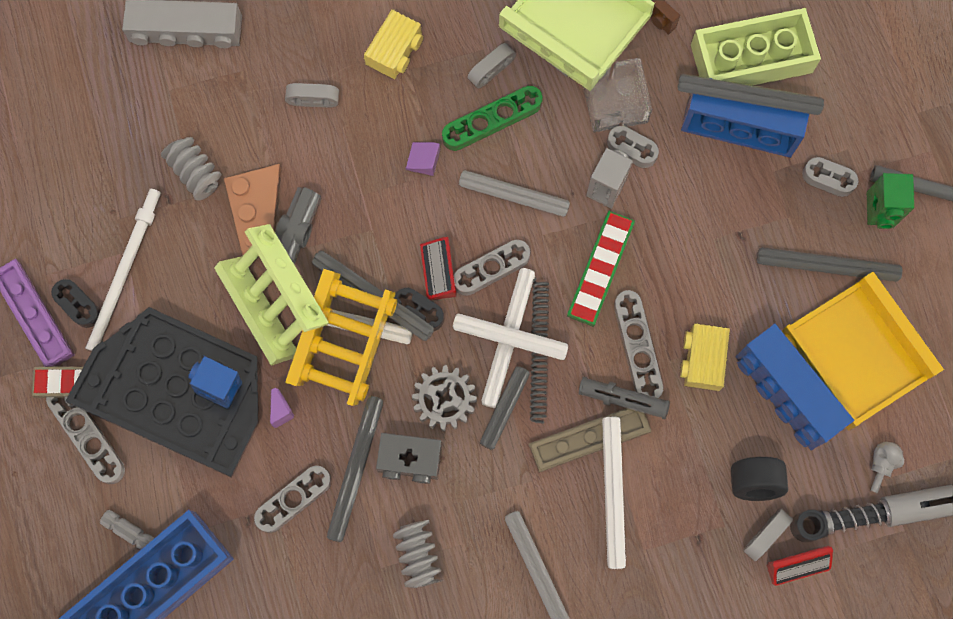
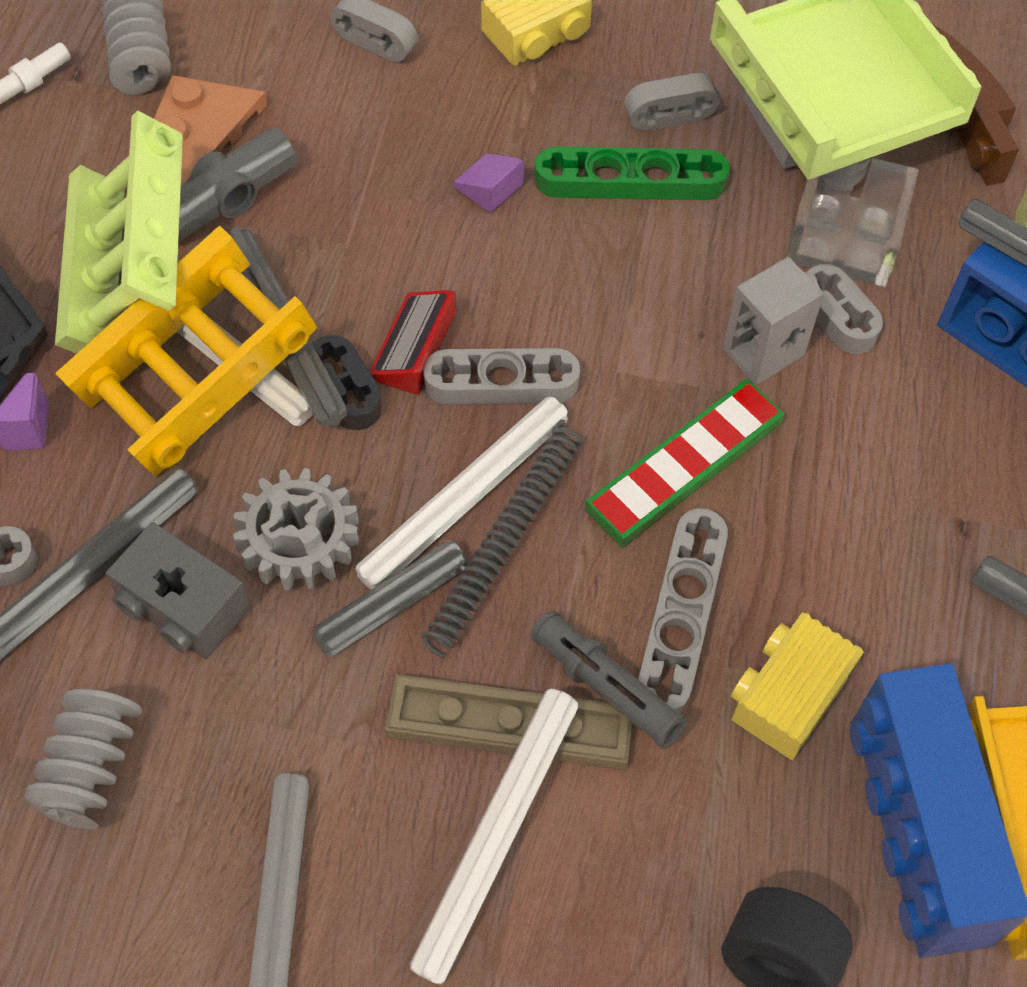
camera: 25 degrees right, 15 degrees down
white axle [453,314,568,360] -> none
light grey axle [459,170,570,217] -> none

